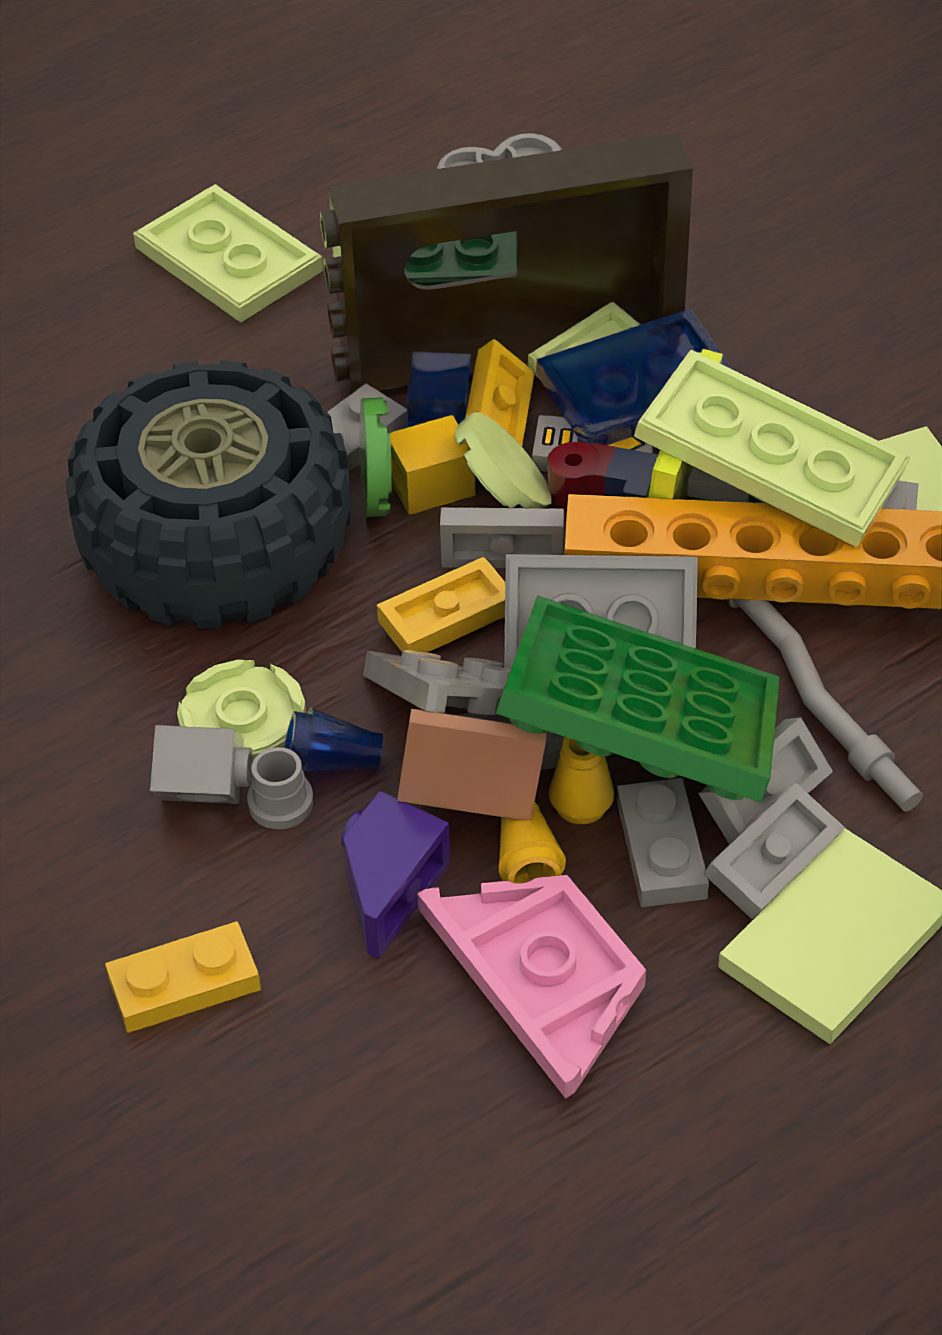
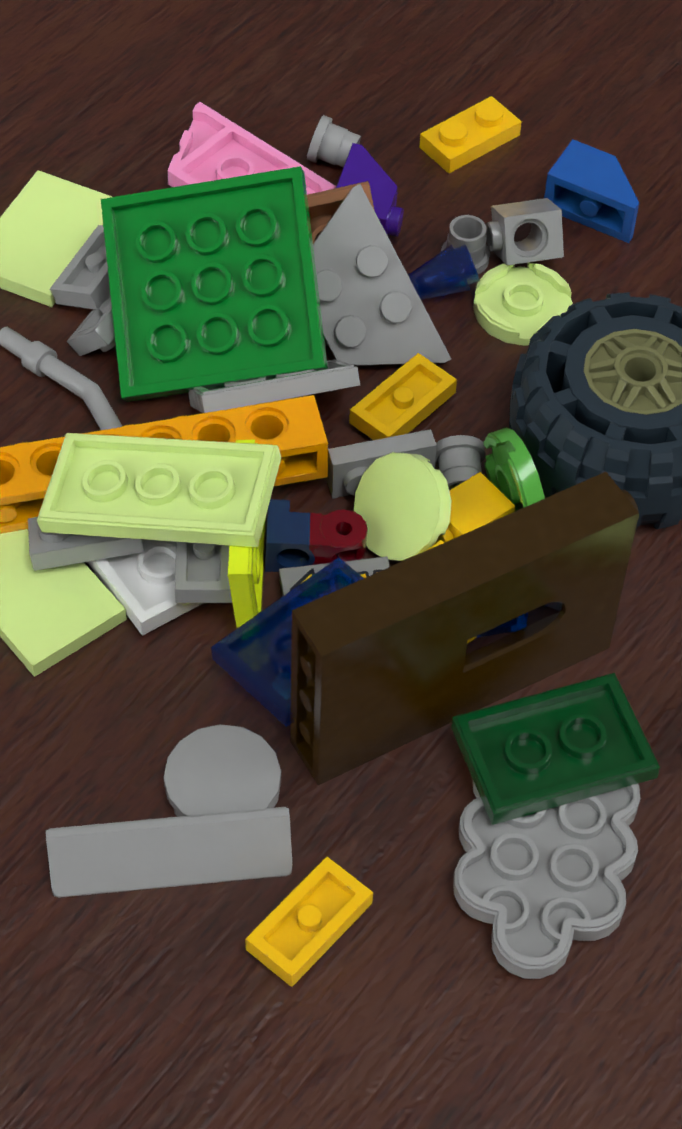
camera: 160 degrees right, 5 degrees up
none -> light grey slope [46,807,293,898]
none -> light grey tile [164,724,281,817]
none -> yellow plate [245,857,373,987]
none -> light grey piece [307,115,361,167]
none -> light grey piece [435,435,486,491]
none -> blue slope [544,139,639,243]

